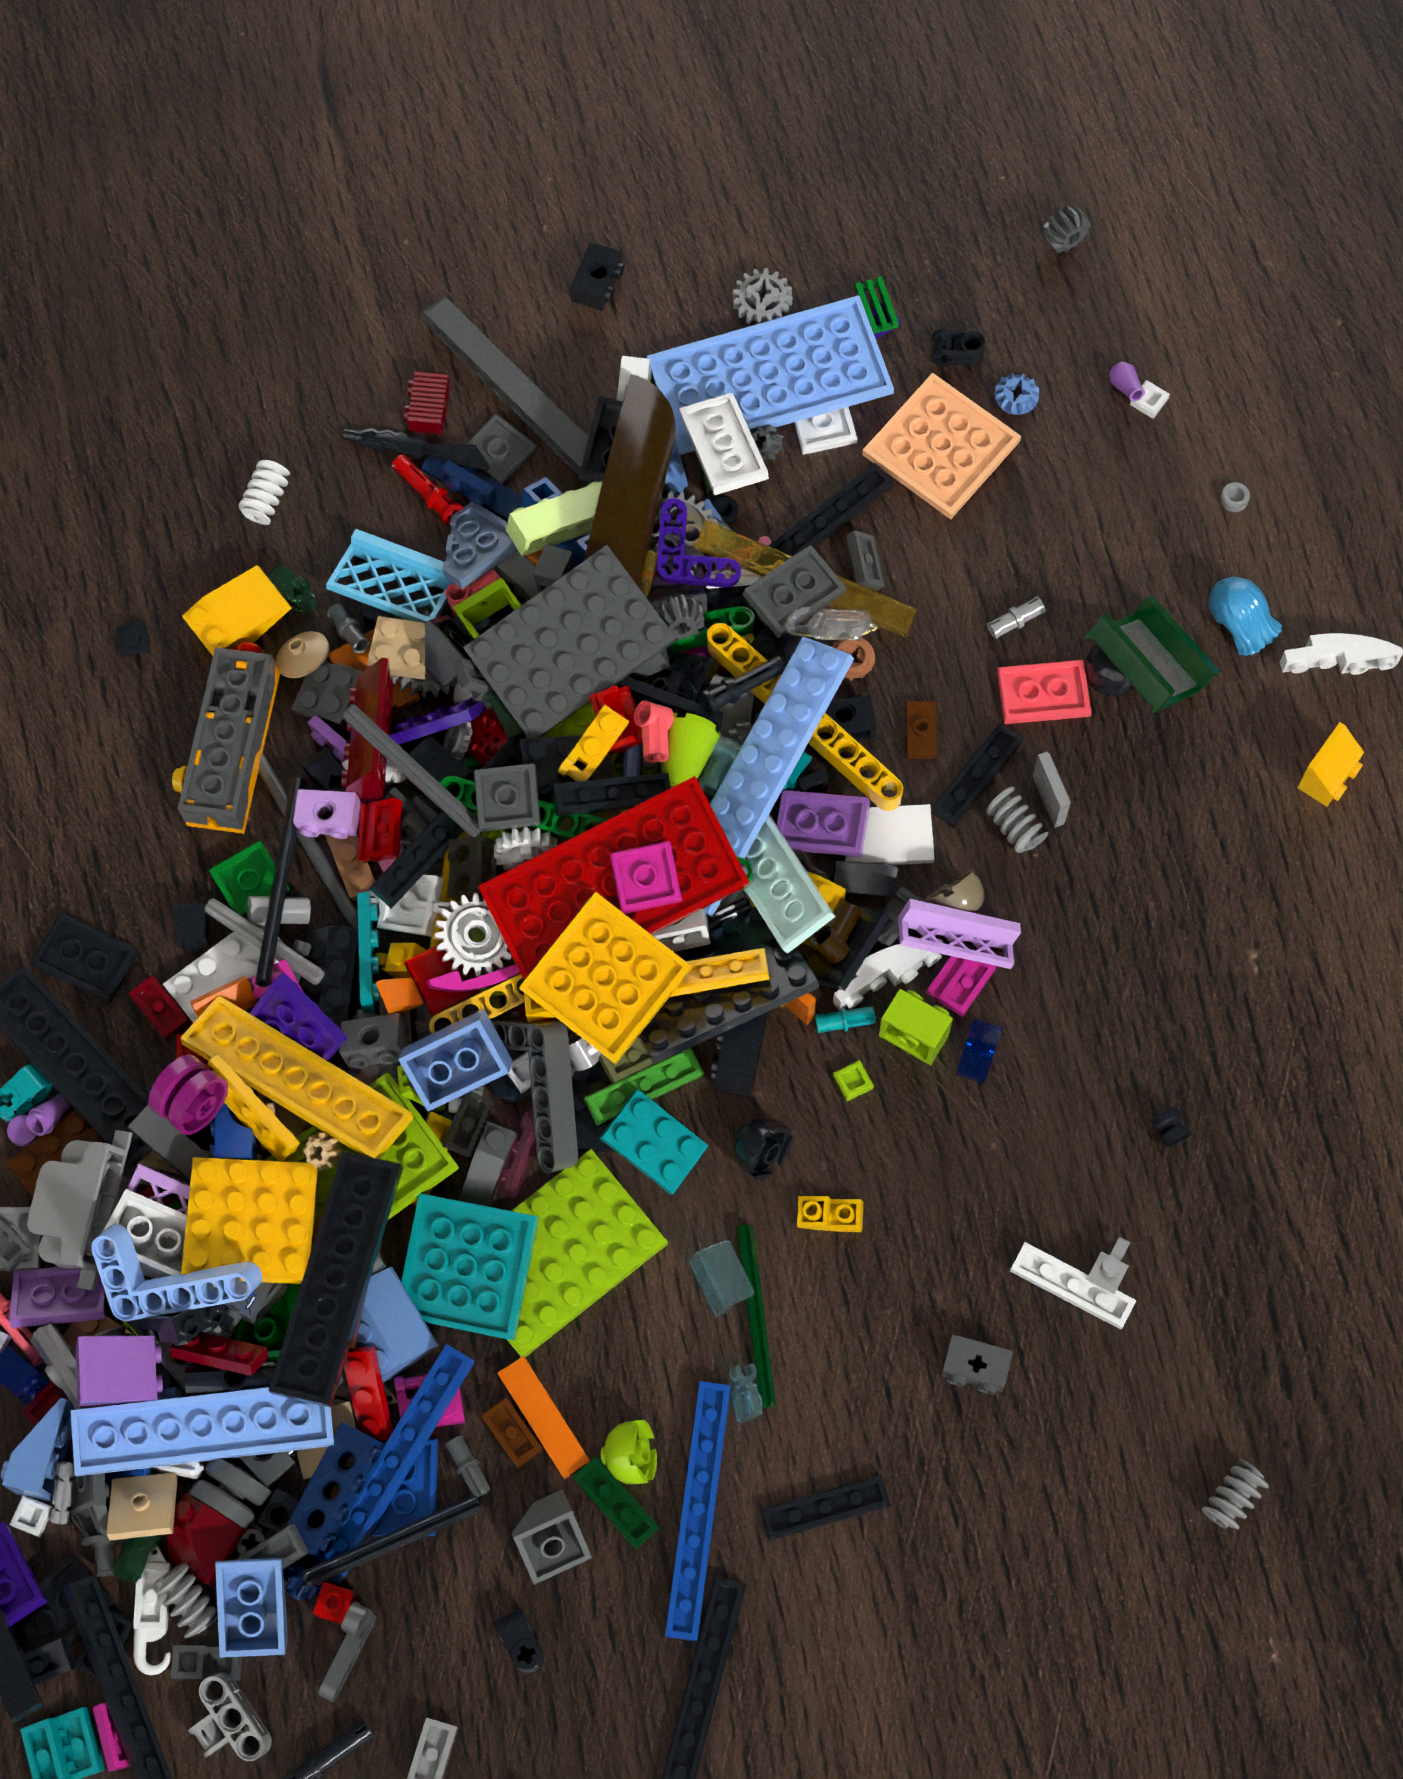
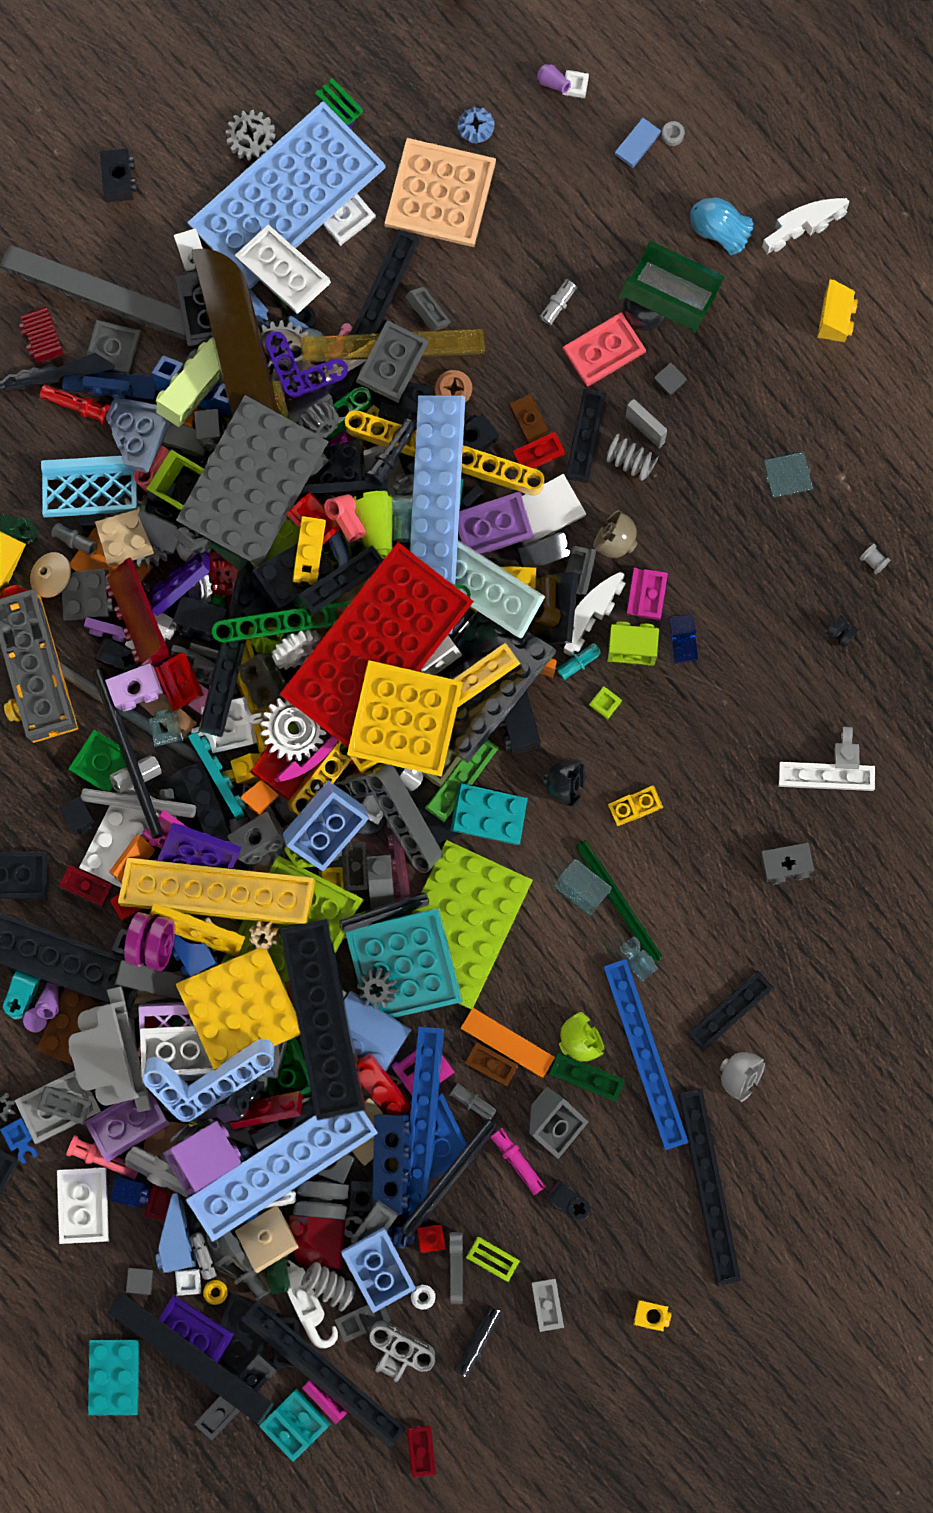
camera: 25 degrees left, 10 degrees up
dark grey axle [342,705,481,838] -> none
dark grey plate [474,764,541,831] -> none
dark pink tile [610,841,683,914] -> none
dark grey gear [752,425,784,460] -> none
clear plate [785,607,879,640] -> none
lavender fence [898,899,1021,969] -> none
black piece [931,329,985,366] -> none
none -> clear light blue window [149,710,183,747]
none -> yellow plate [203,1280,228,1305]
none -> black axle [339,892,429,933]
none -> dark grey gear [357,968,399,1009]
none -> white plate [411,1285,435,1310]
none -> lime tile [466,1237,520,1282]
none -> dark pink pin [490,1128,546,1195]
none -> red plate [513,432,565,469]
none -> medium blue tile [615,118,661,168]
none -> dark grey tile [654,363,687,396]
none -> light grey cylinder [720,1052,765,1102]
none -> clear light blue piece [764,452,813,498]
none -> light grey bush [859,544,891,575]

